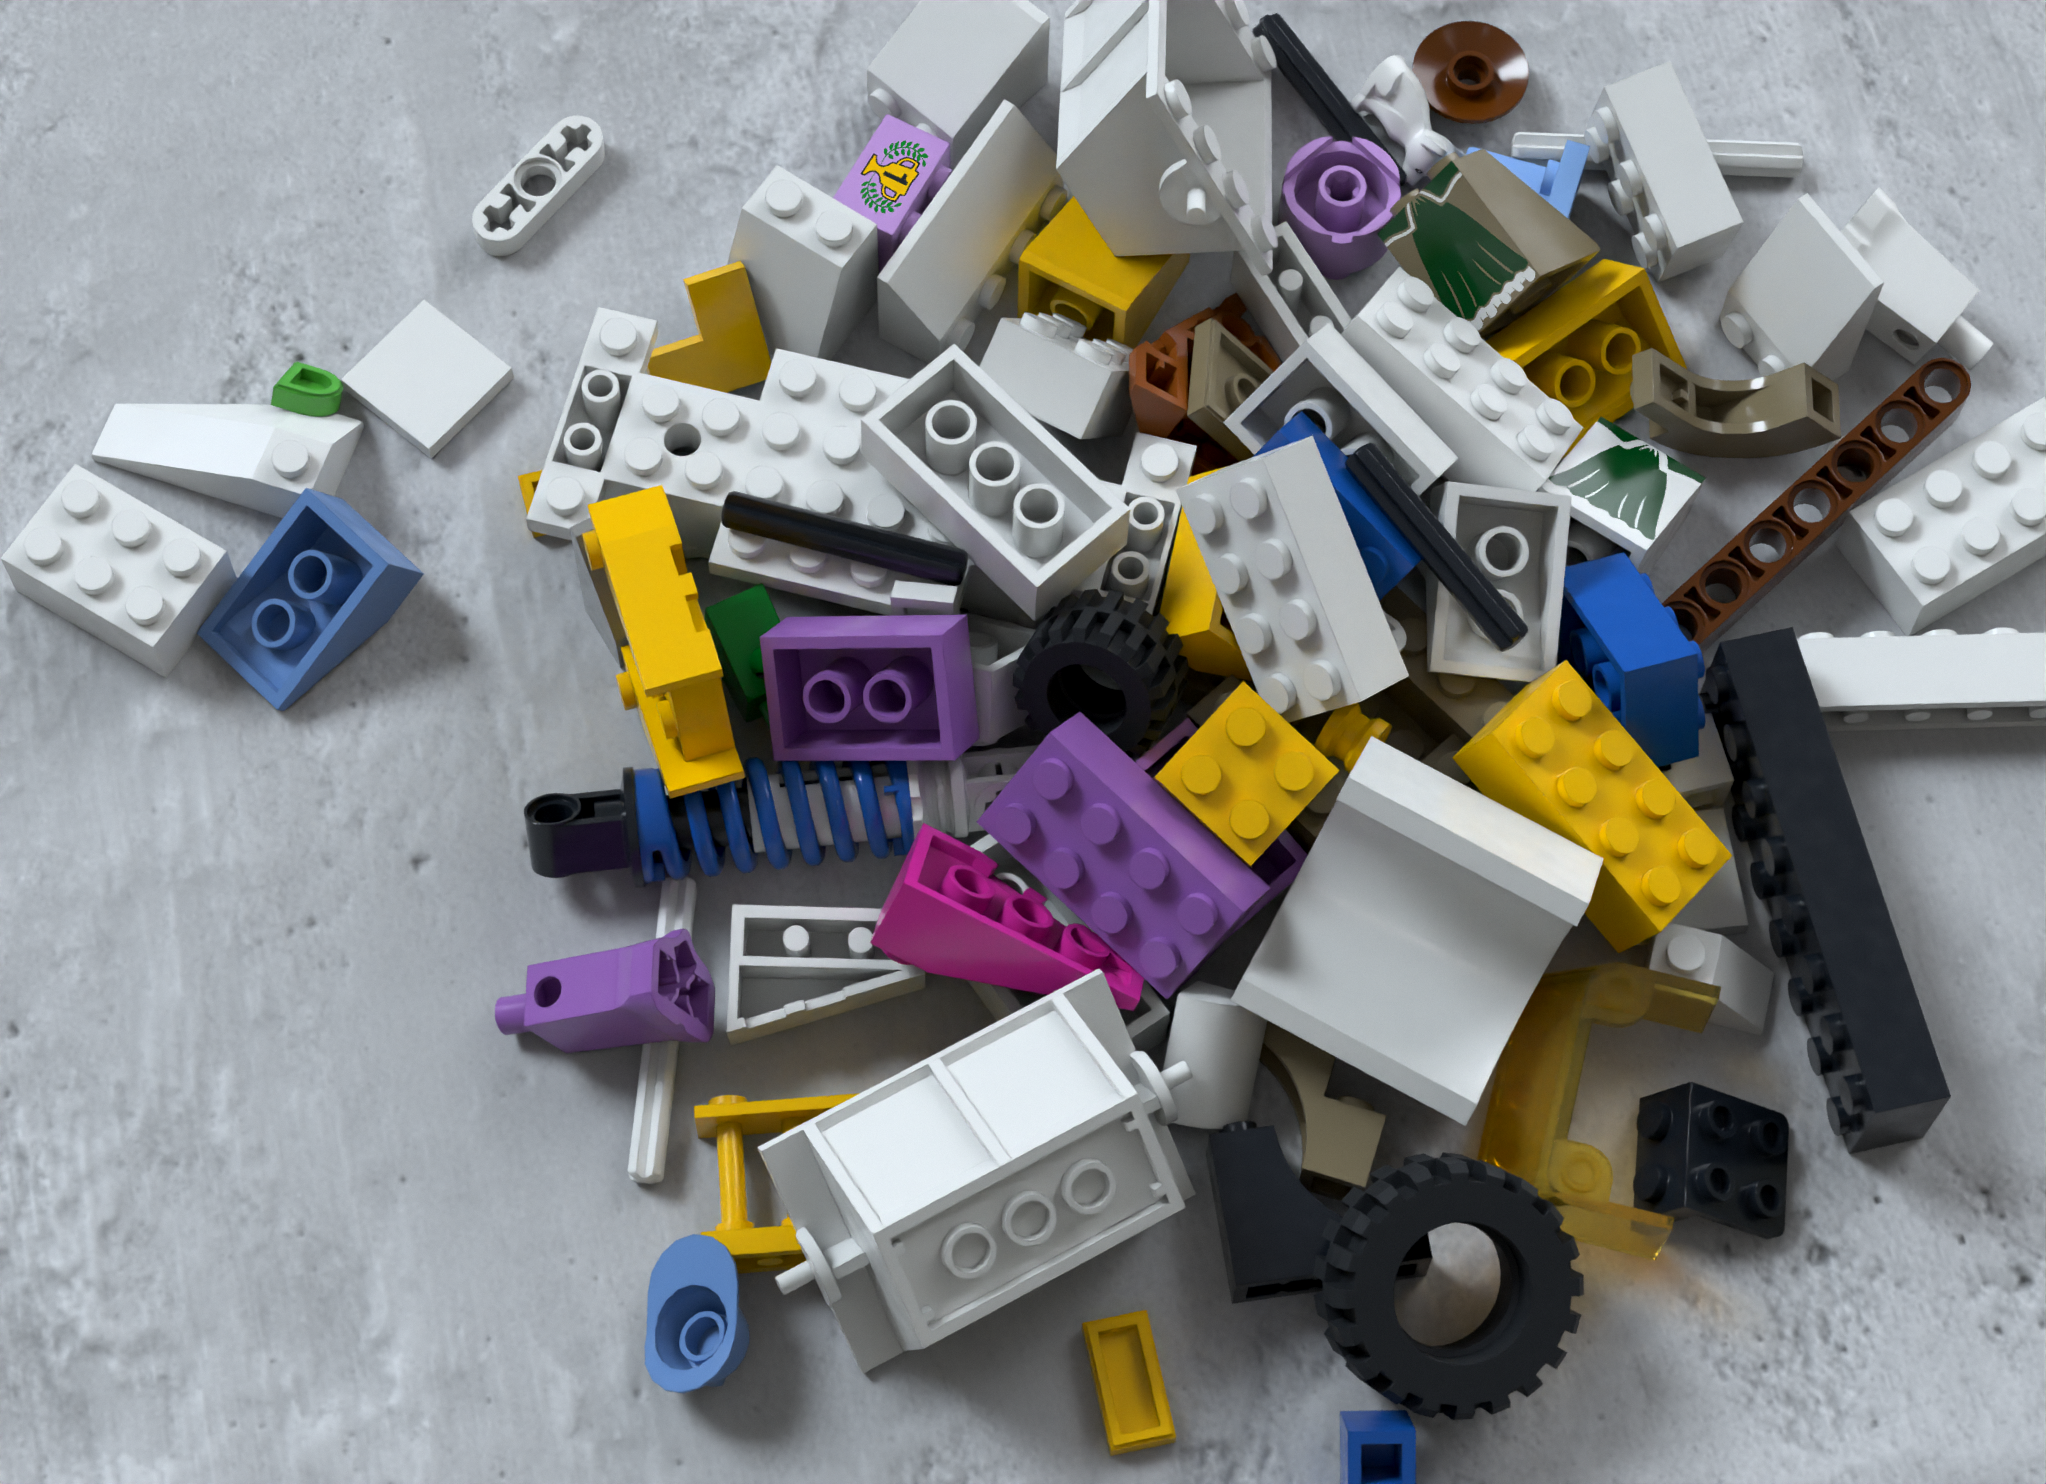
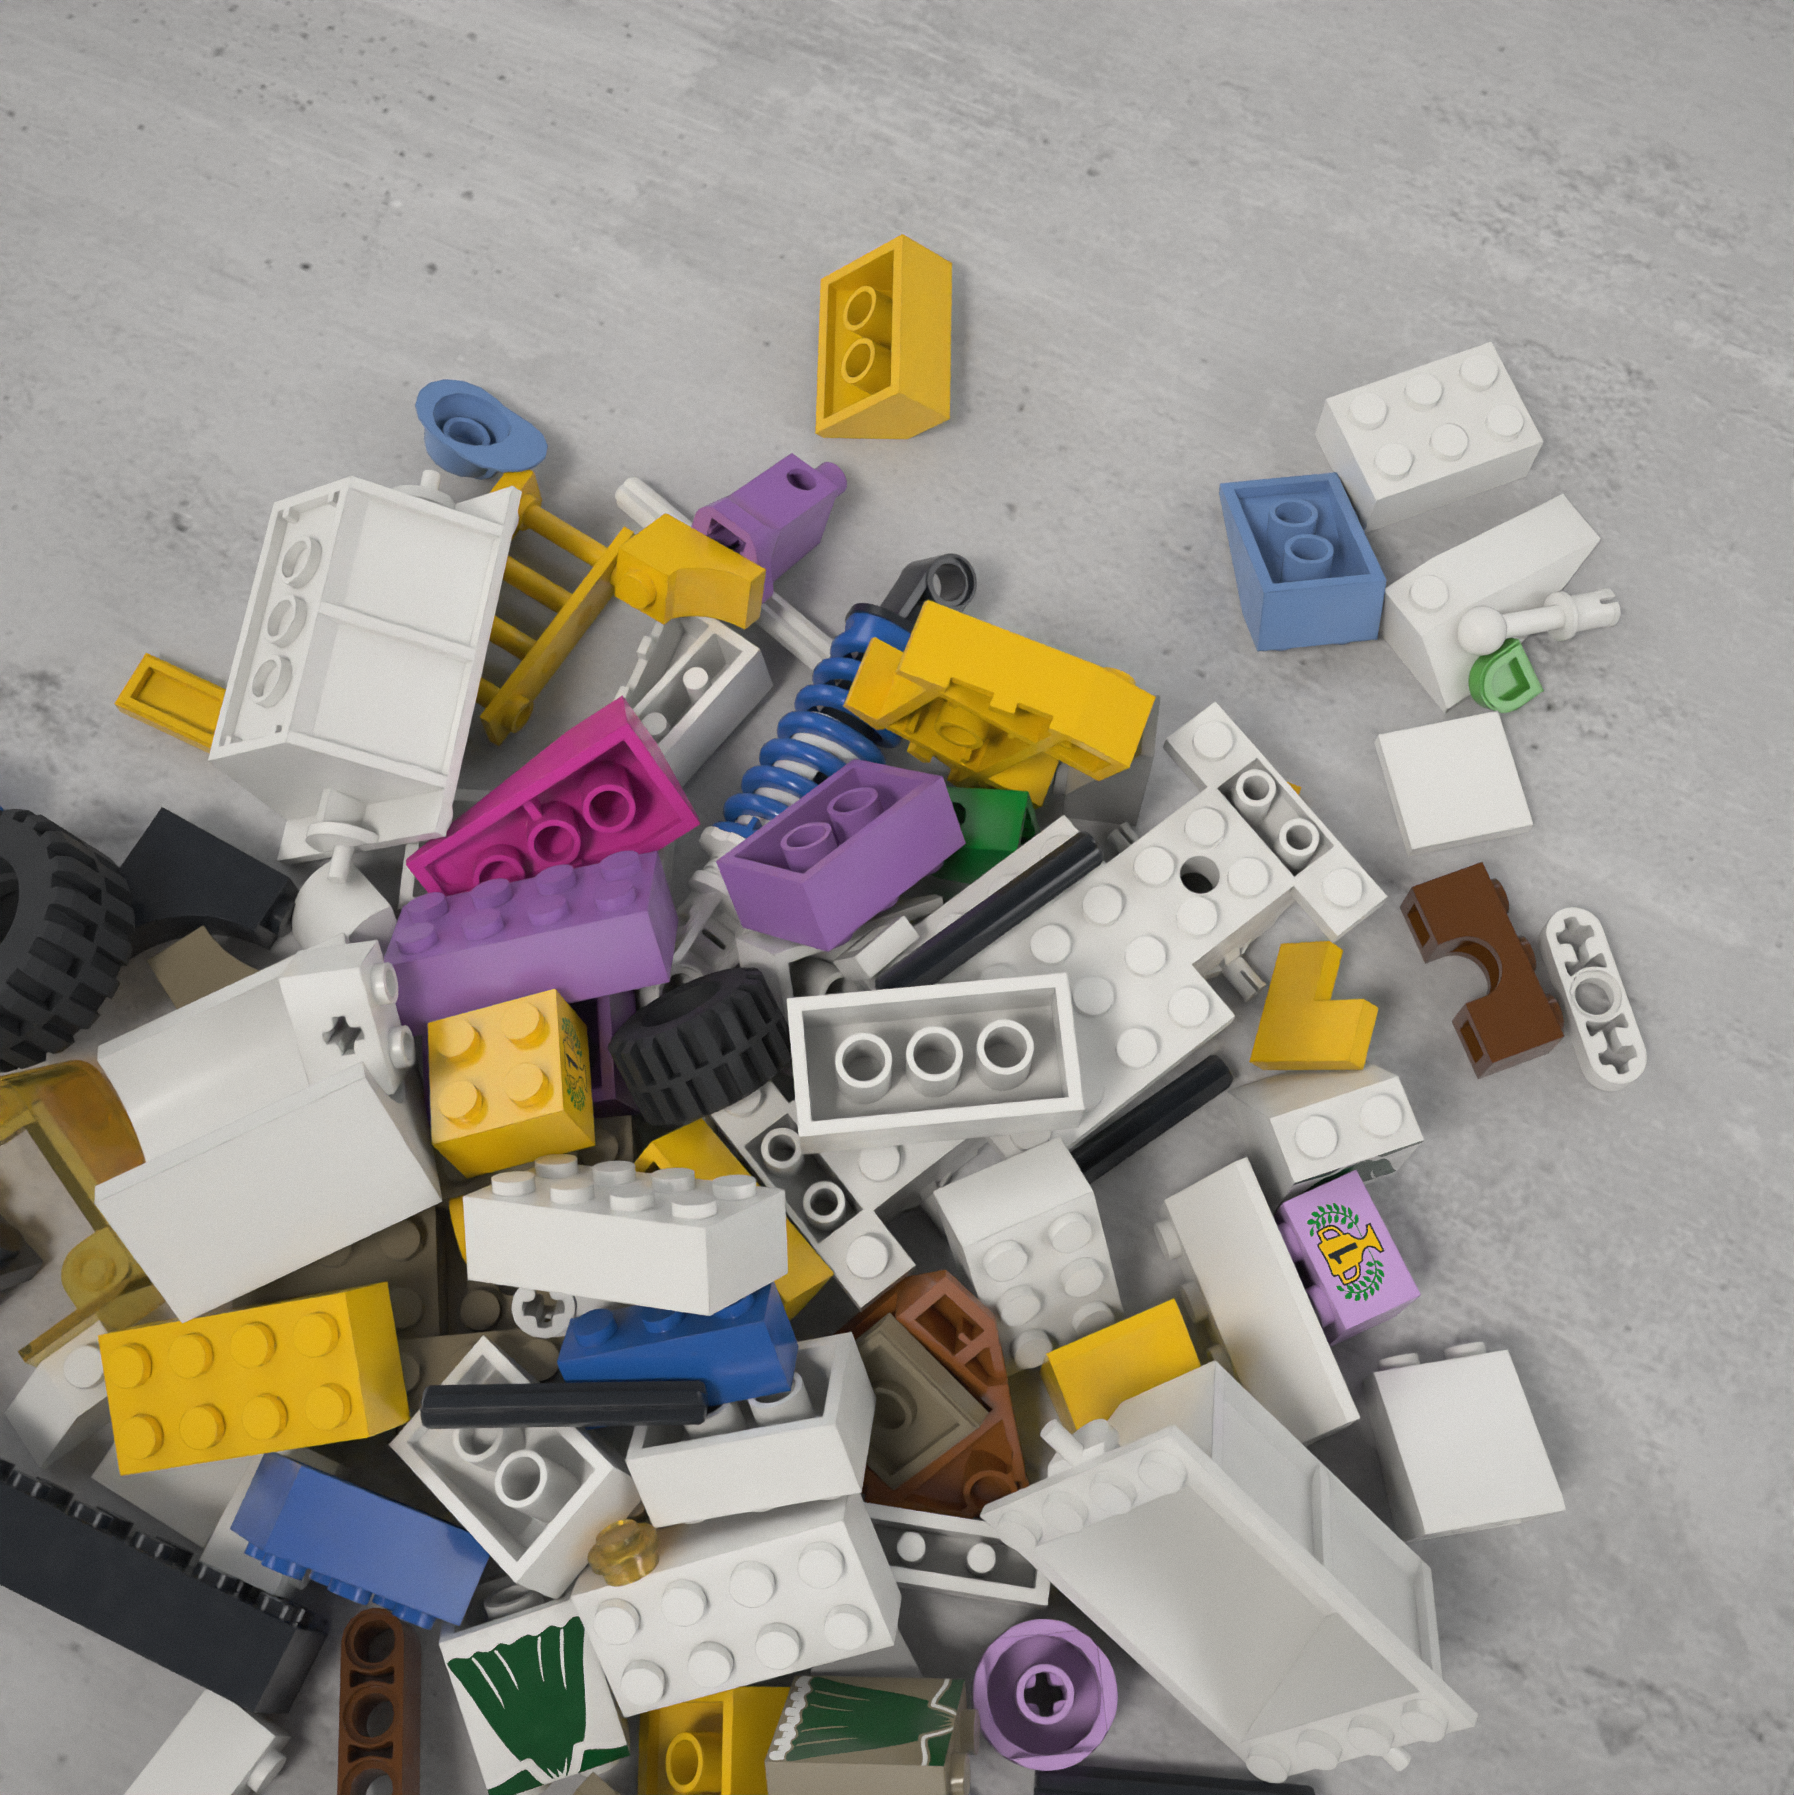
camera: 130 degrees right, 5 degrees up
none -> white brick [278,940,415,1095]
none -> clear yellow plate [587,1519,660,1587]
none -> yellow arch [615,513,766,630]
none -> yellow slope [815,234,952,439]
none -> reddish brown arch [1400,862,1565,1079]
none -> white pin [1457,588,1621,656]

